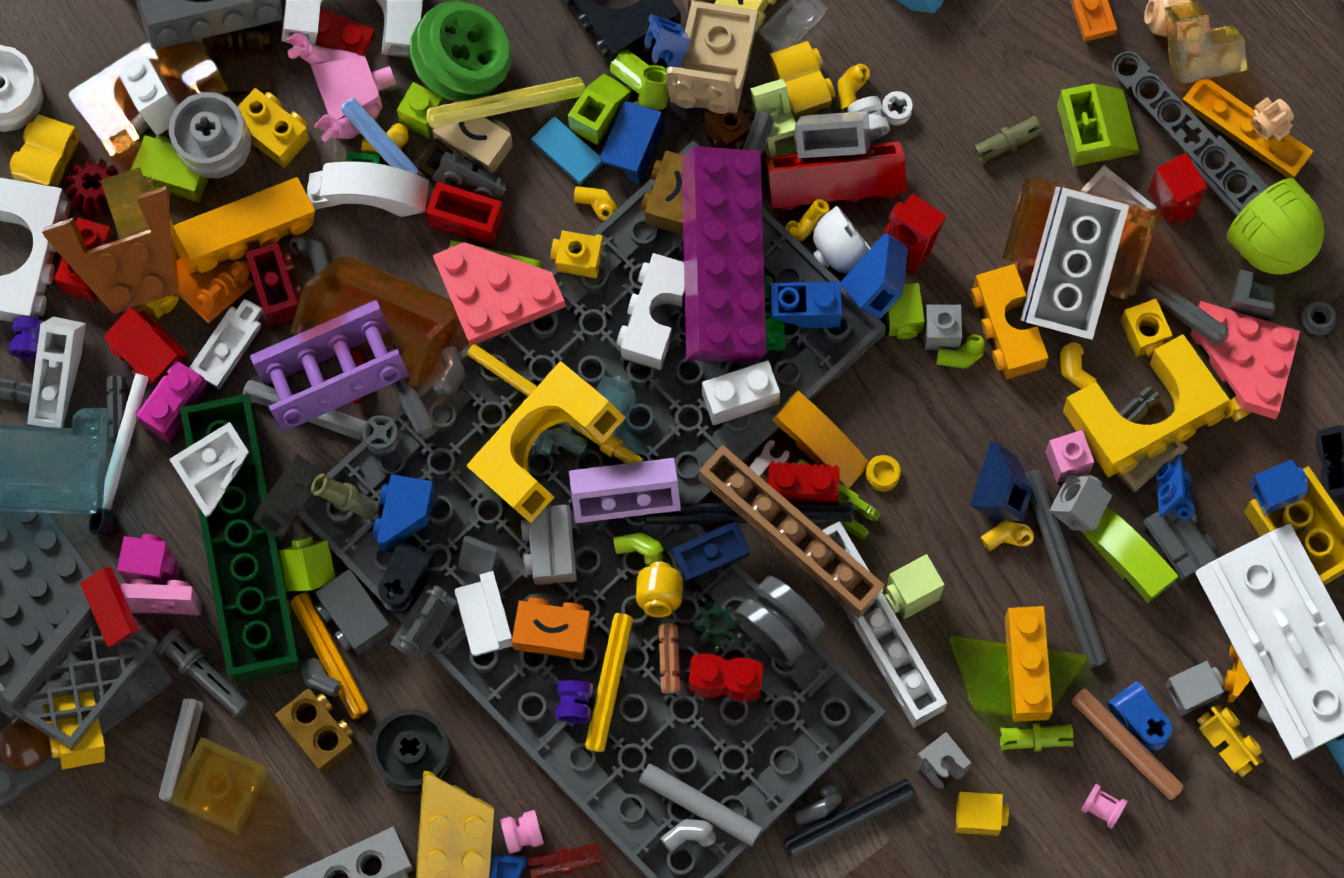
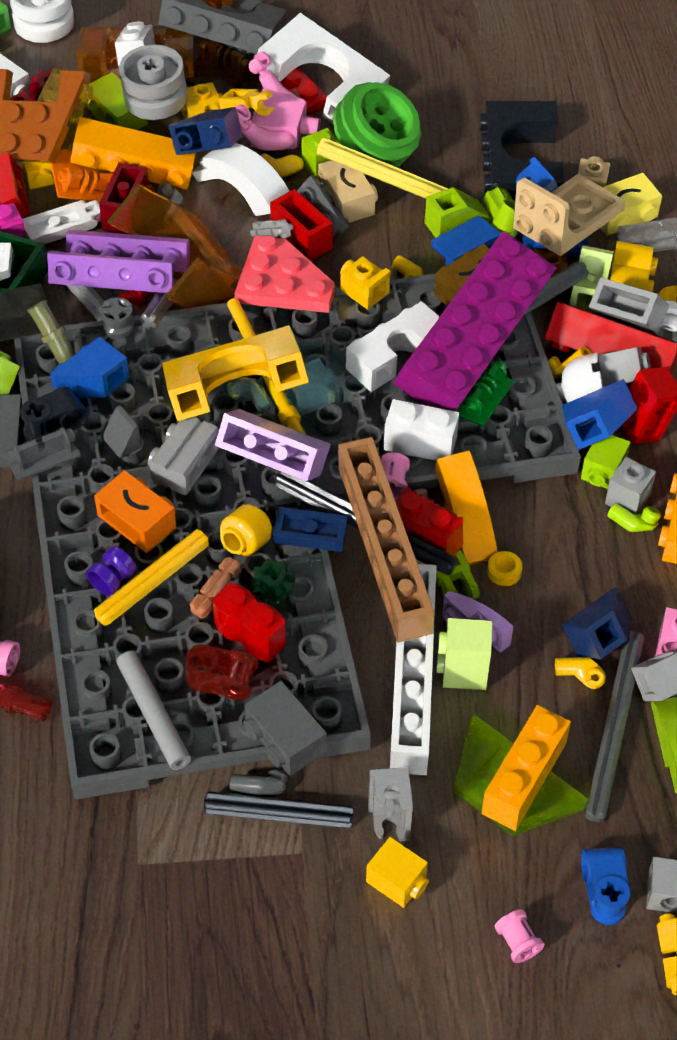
camera: 30 degrees right, 20 degrees down
yellow brick [10,114,80,188] -> none
light blue axle [341,97,418,174] -> none
dark grey arm [433,346,466,397] -> none
white panel [455,571,513,656] -> none
dark azure tile [531,116,603,186] -> none
lime arm [613,533,664,565] -> none
light grey arm [660,819,716,852] -> none
dark grey wheel [734,576,826,666] -> none
blue slope [771,281,842,328] -> none
lime pin [1000,723,1073,752] -> none
nougat axle [1072,689,1184,800] -> none
none -> dark blue slope [168,107,243,155]
none -> clear red piece [186,644,259,700]
none -> yellow plate [218,89,274,116]
none -> dark grey brick [243,681,327,776]
none -> light grey axle [250,219,293,238]
none -> bright pink bush [380,452,410,499]
none -> lavender slope [442,591,513,653]
none -> light grey brick [598,347,651,387]

